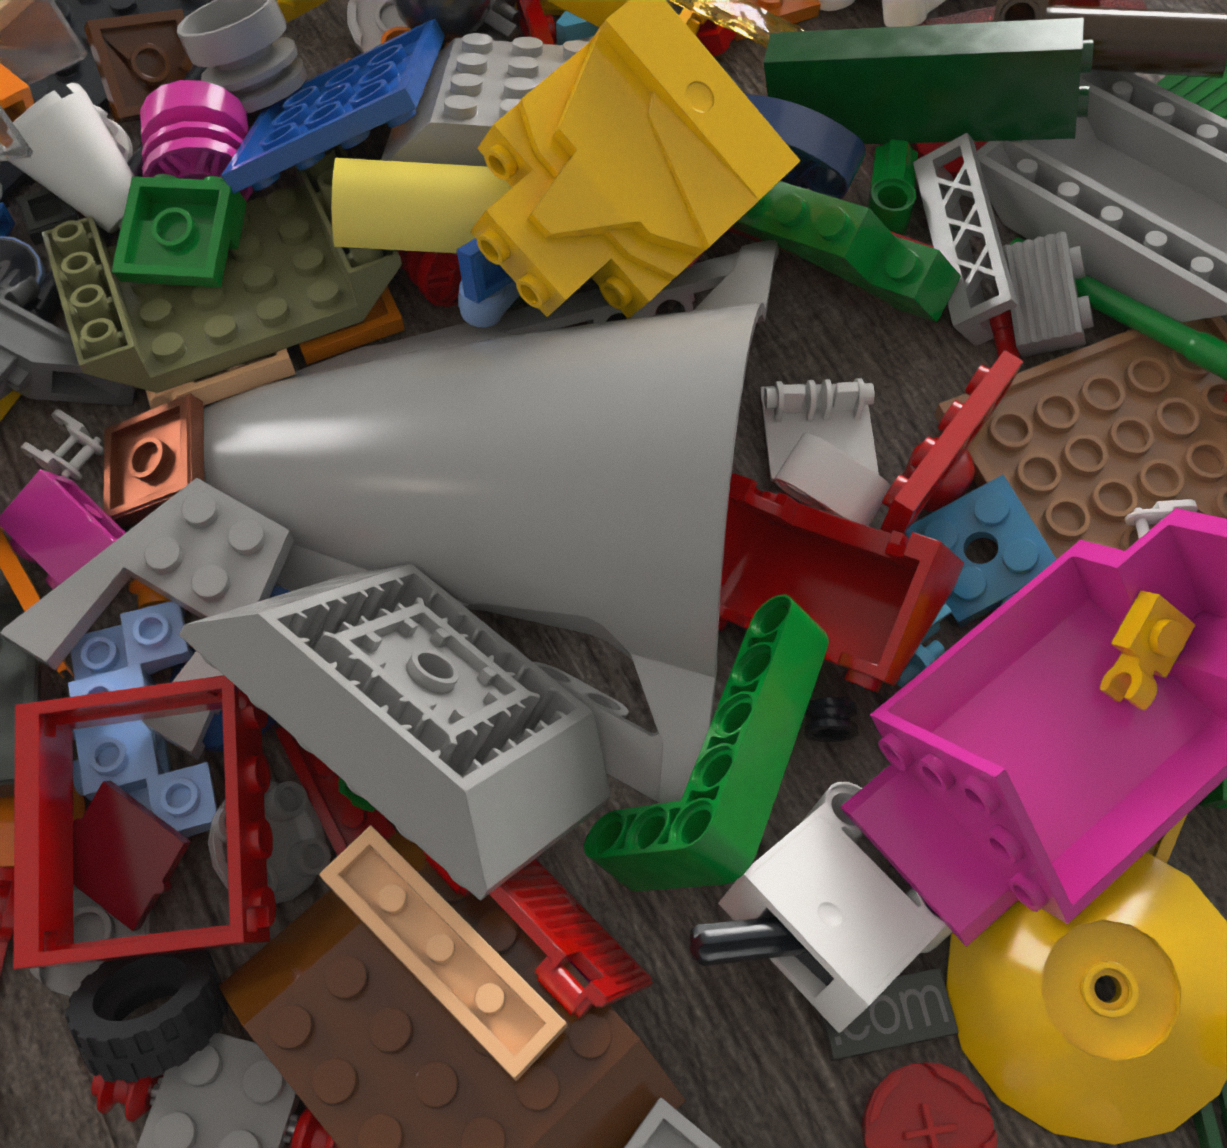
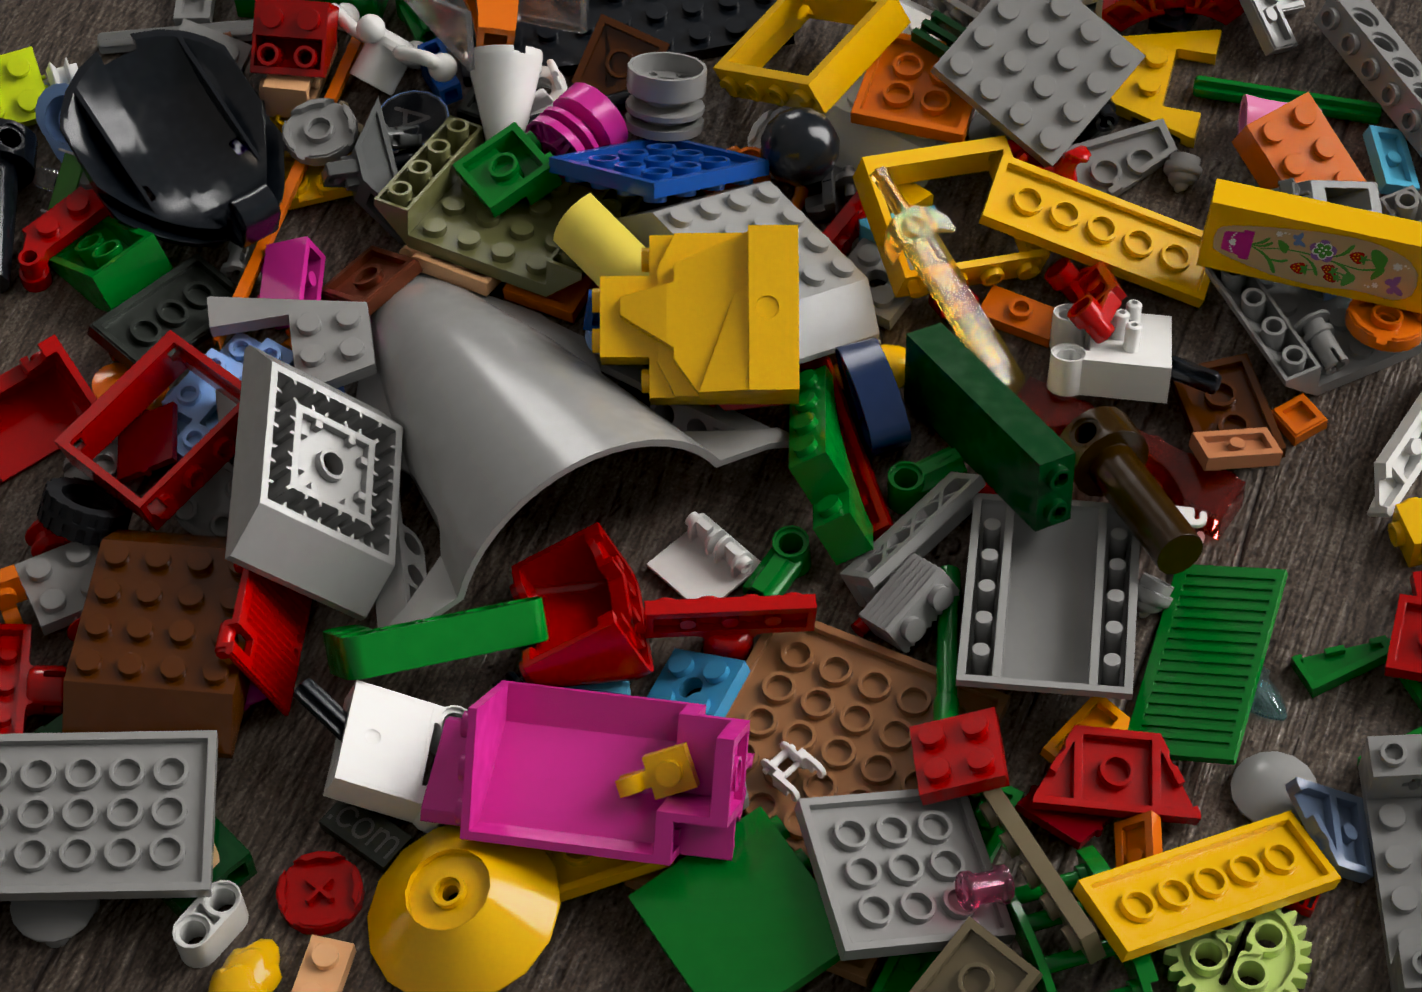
camera: 55 degrees right, 10 degrees down
white piece [20,409,104,481] -> none
light nougat plate [319,825,567,1081] -> none
white beam [774,433,890,526] -> none
none -> green piece [743,525,812,596]

